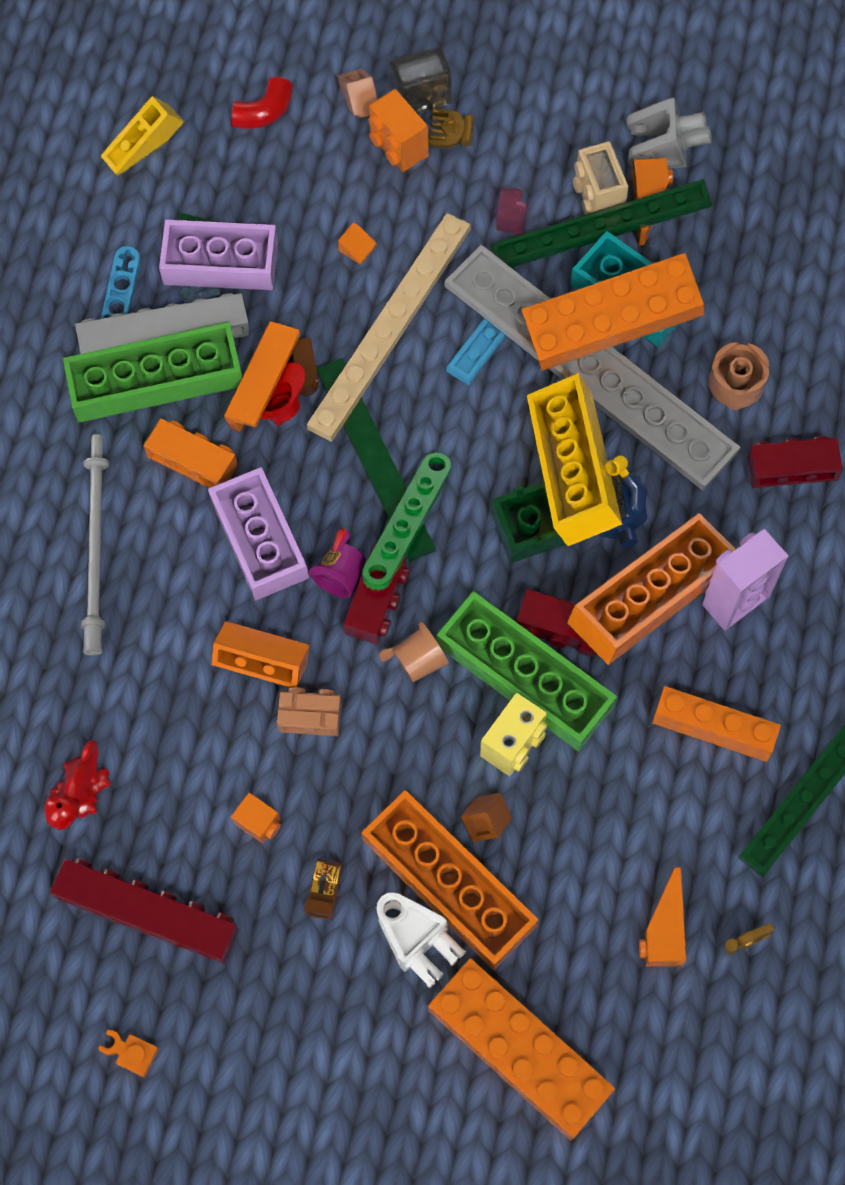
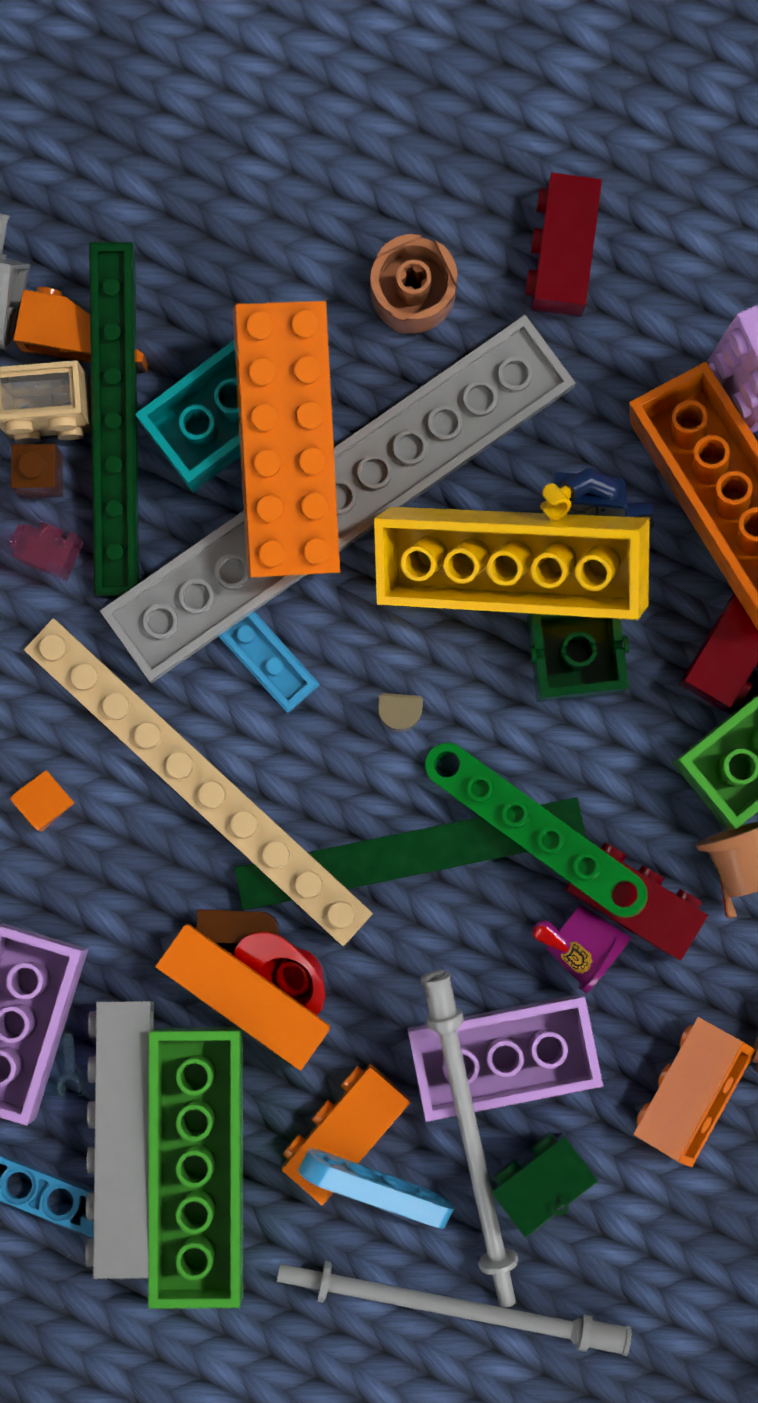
camera: 80 degrees left, 15 degrees up
none -> reddish brown brick [11,444,63,497]
none -> dark azure beam [298,1148,455,1229]
none -> dark tan brick [378,693,423,732]
none -> light grey bar [421,970,518,1308]
none -> dark green brick [492,1132,599,1238]

